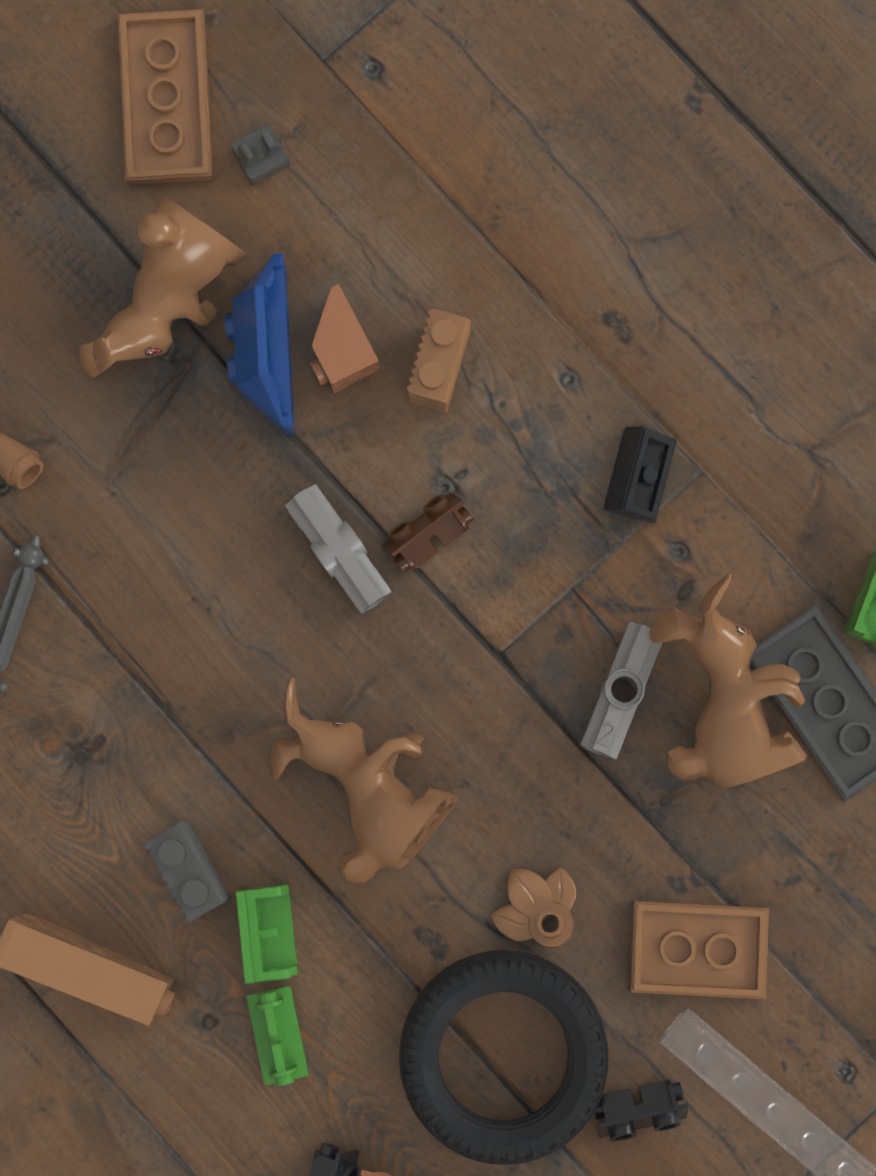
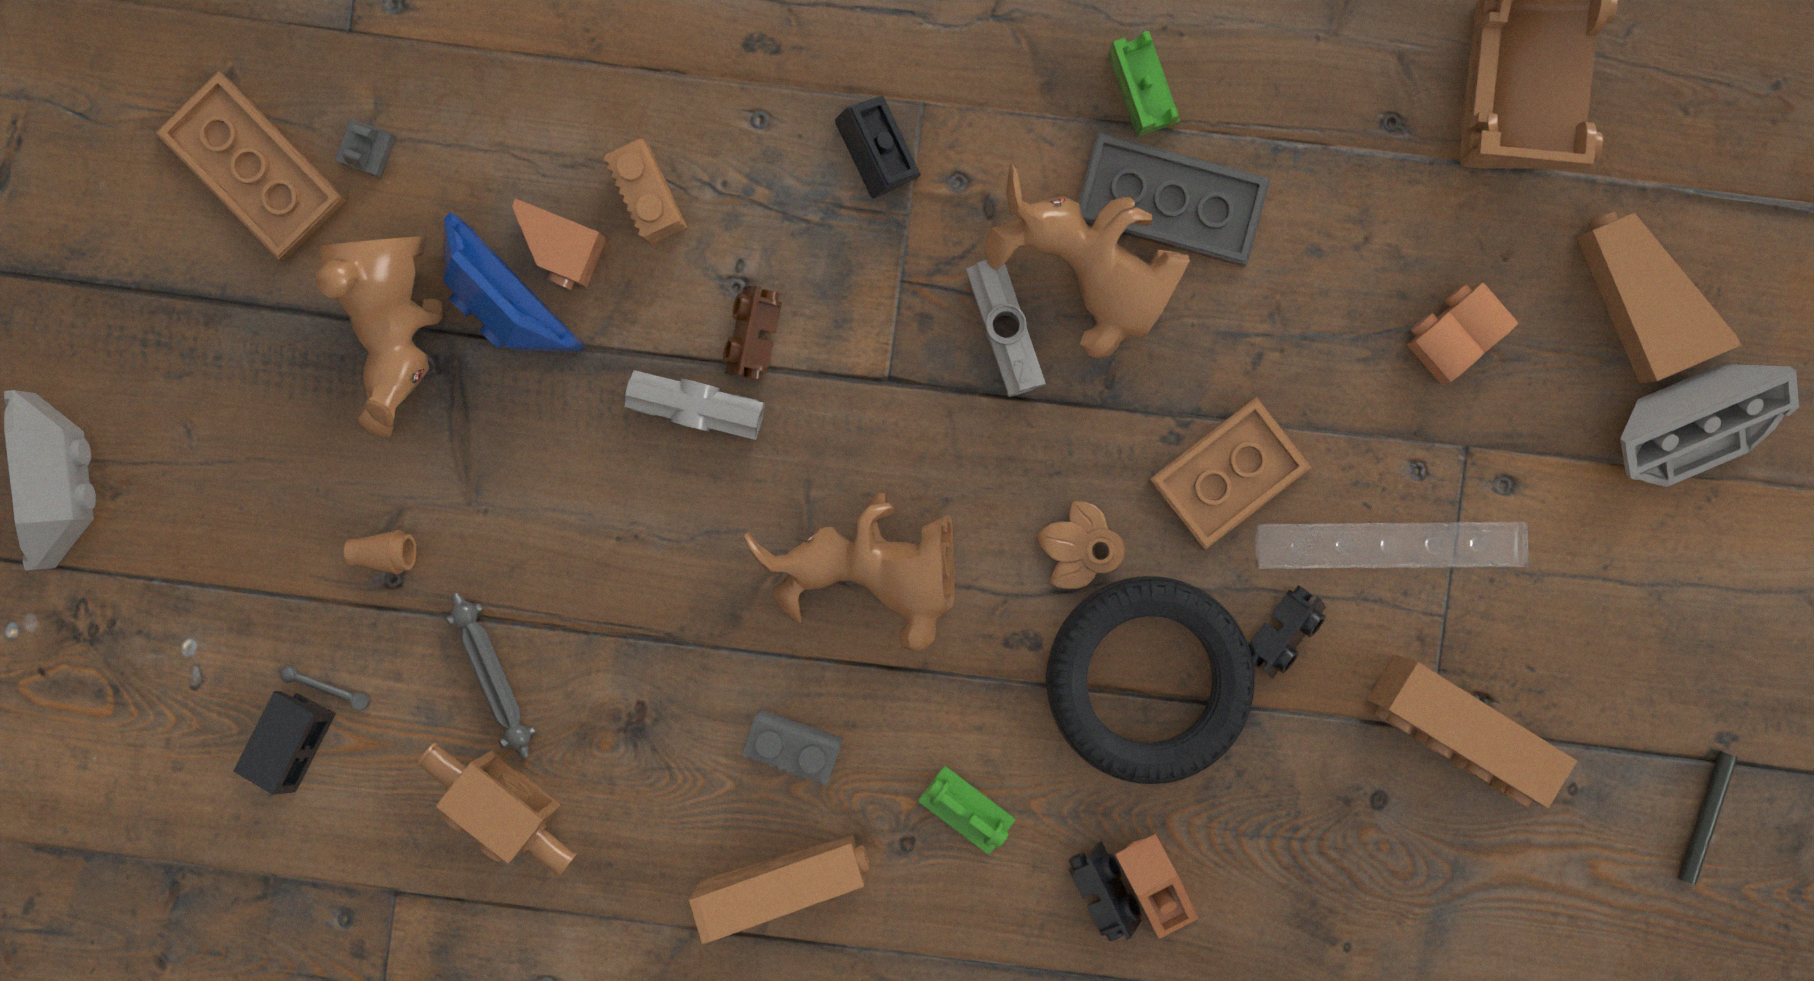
camera: 40 degrees left, 5 degrees up
bright green hinge [236,884,298,984] -> none

